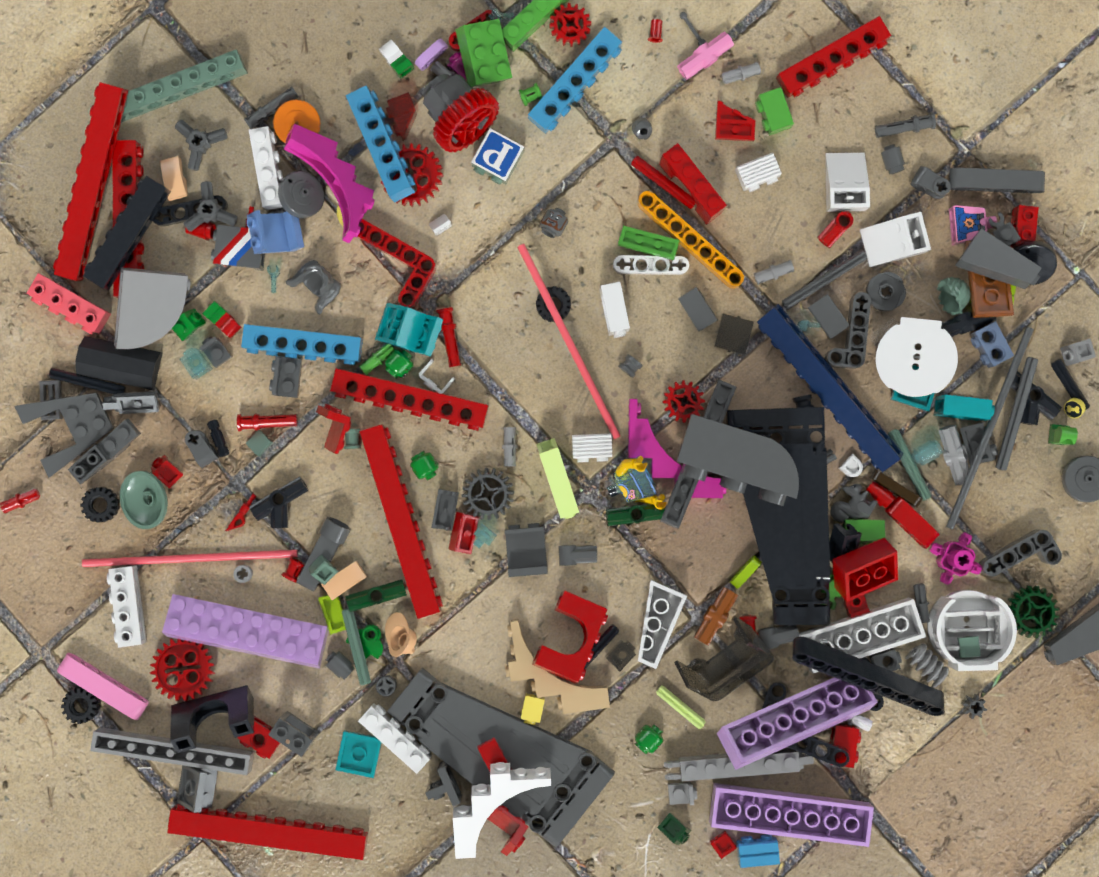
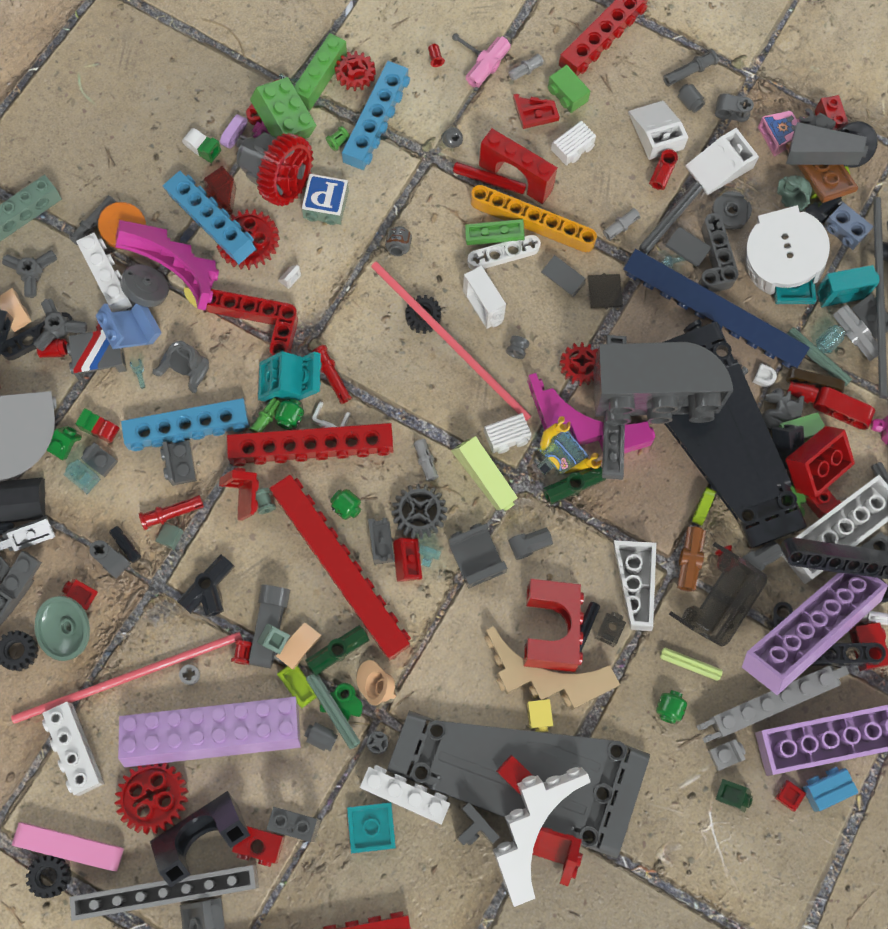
camera: 20 degrees left, 15 degrees down
red hand [225,493,257,532] -> none
dark grey beam [949,168,1045,193] -> none

